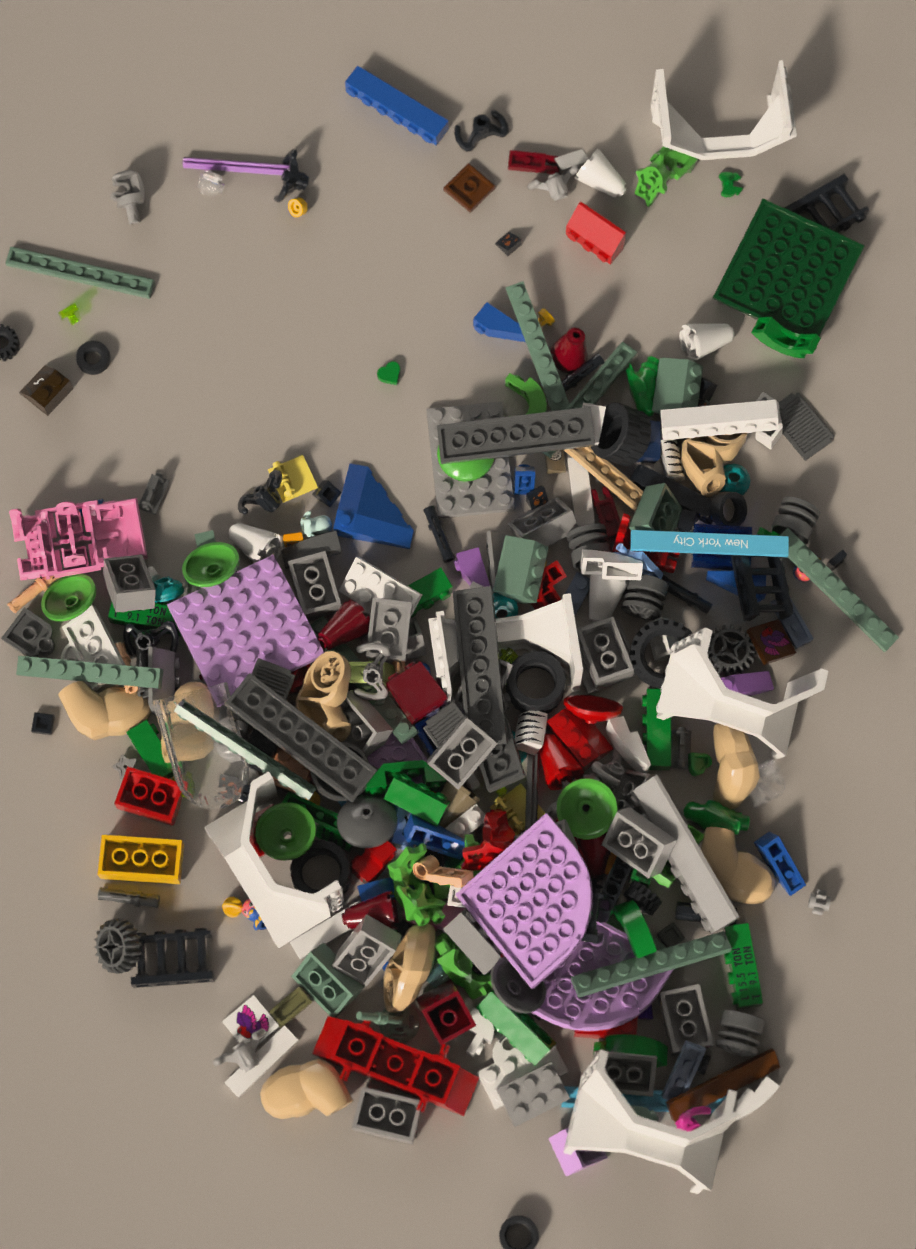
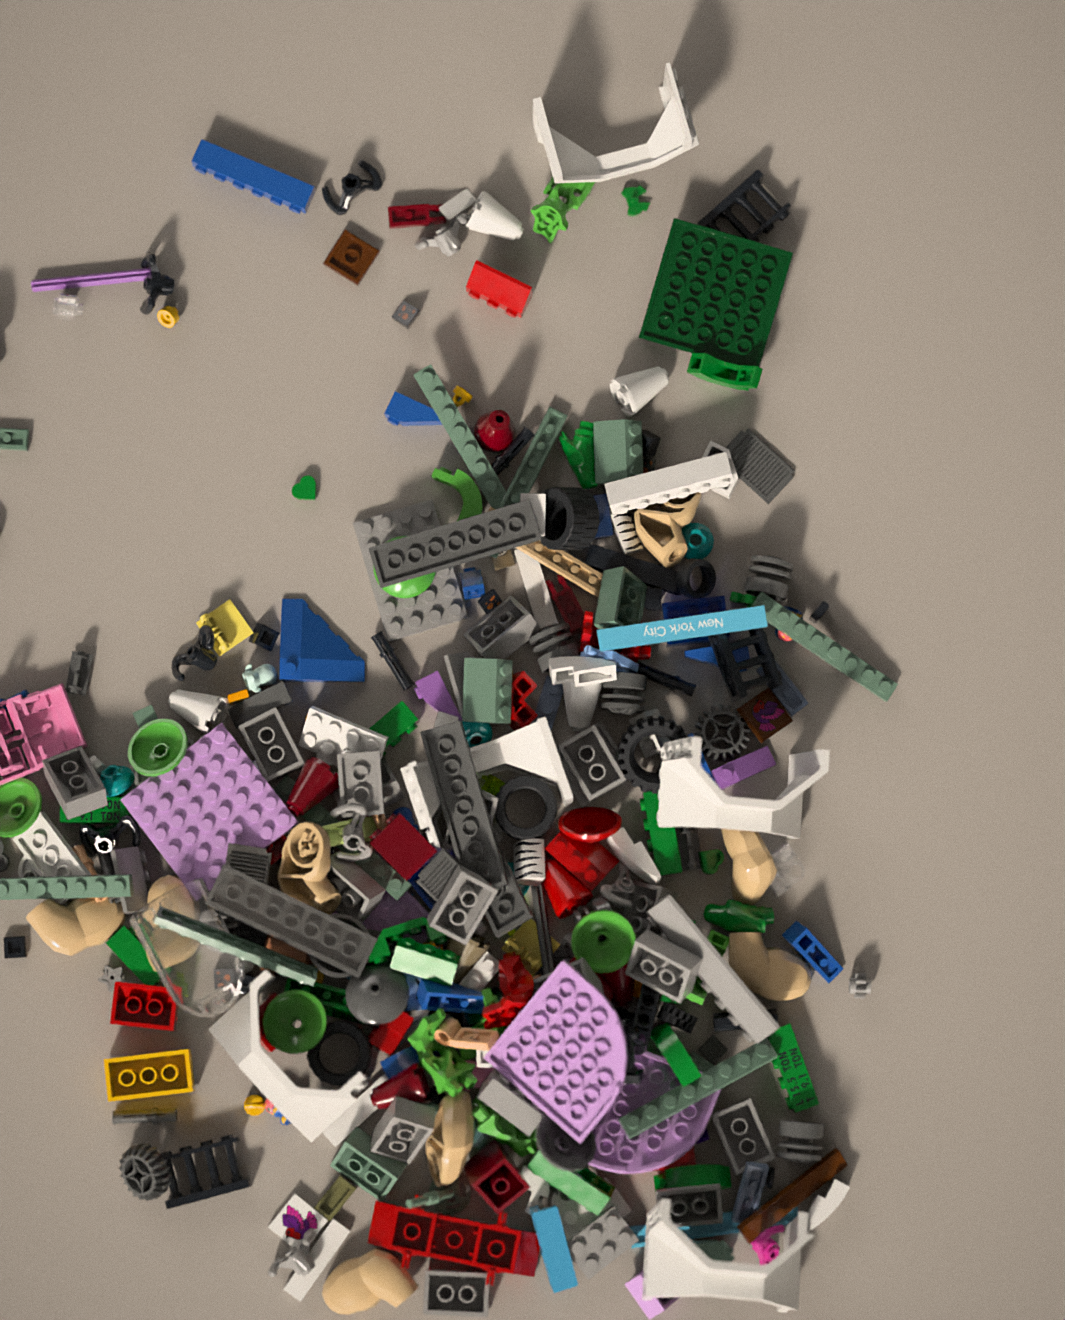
camera: 10 degrees left, 10 degrees up
none -> dark azure panel [529,1205,578,1293]

